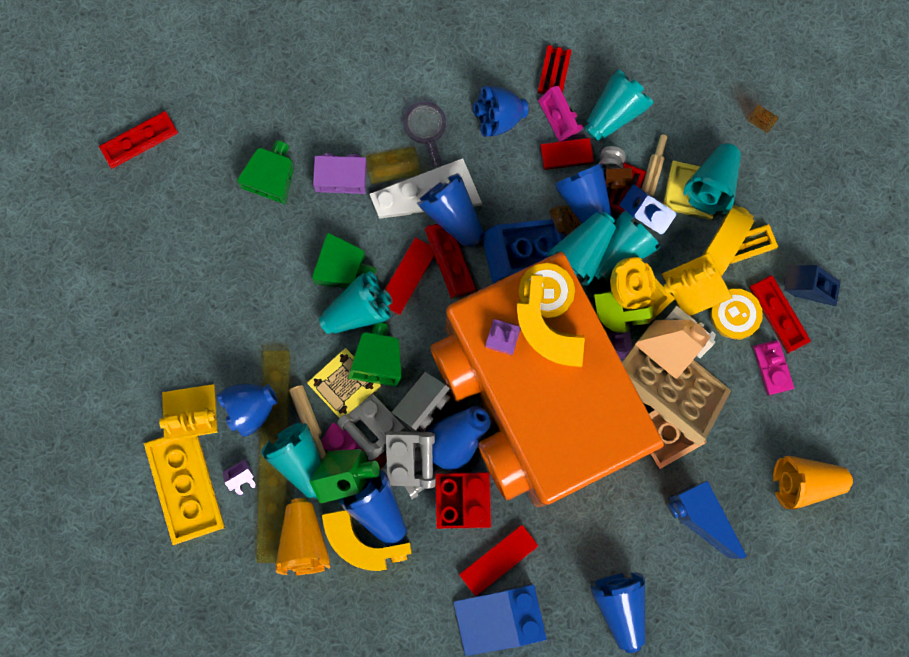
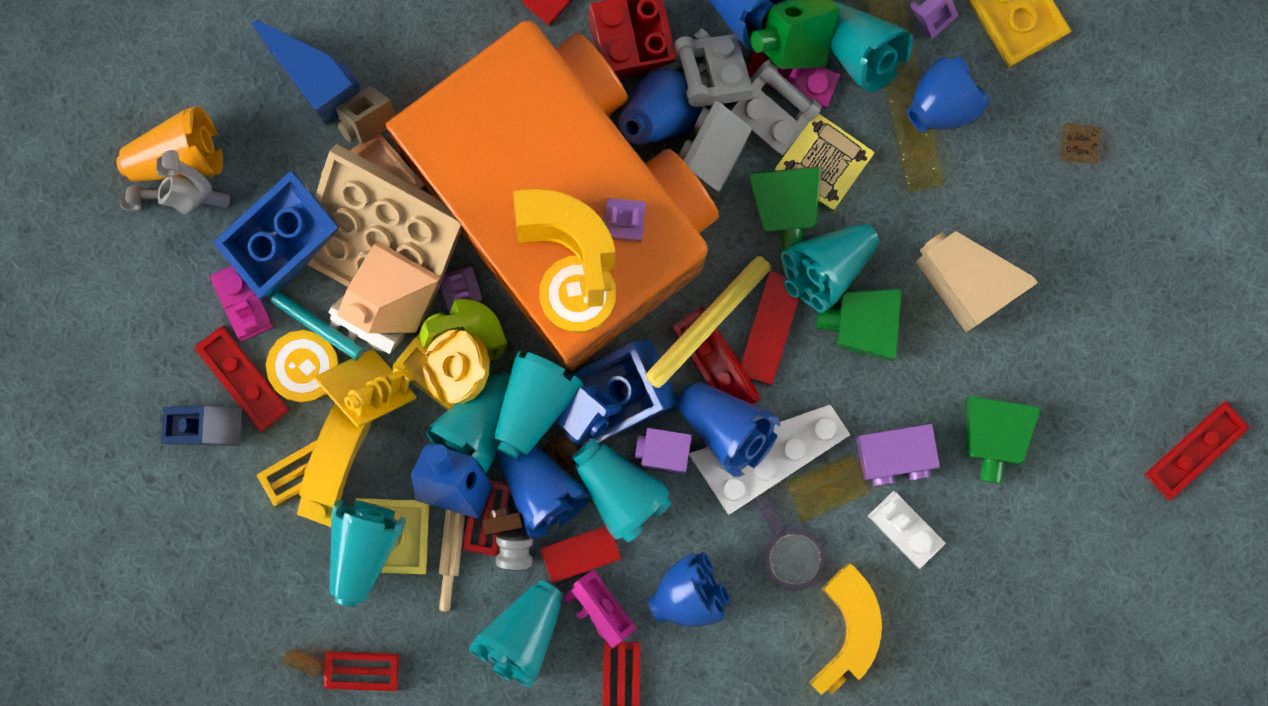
camera: 170 degrees right, 5 degrees up
yellow hinge [159,384,218,441] -> none
tan axle [289,385,326,461] -> none
none -> light grey piece [120,150,230,214]
none -> blue slope [213,170,340,299]
none -> teal bar [271,291,365,361]
none -> red tile [324,651,400,691]
none -> dark tan brick [335,86,396,144]
none -> blue brick [557,385,623,445]
none -> teal cone [572,439,671,542]
none -> medium lavender brick [635,428,692,475]
none -> light yellow axle [646,256,771,388]
none -> yellow arch [809,563,882,695]
none -> white plate [868,491,946,569]
none -> tan slope [916,231,1038,332]
none -> clear orange tile [1060,123,1101,165]

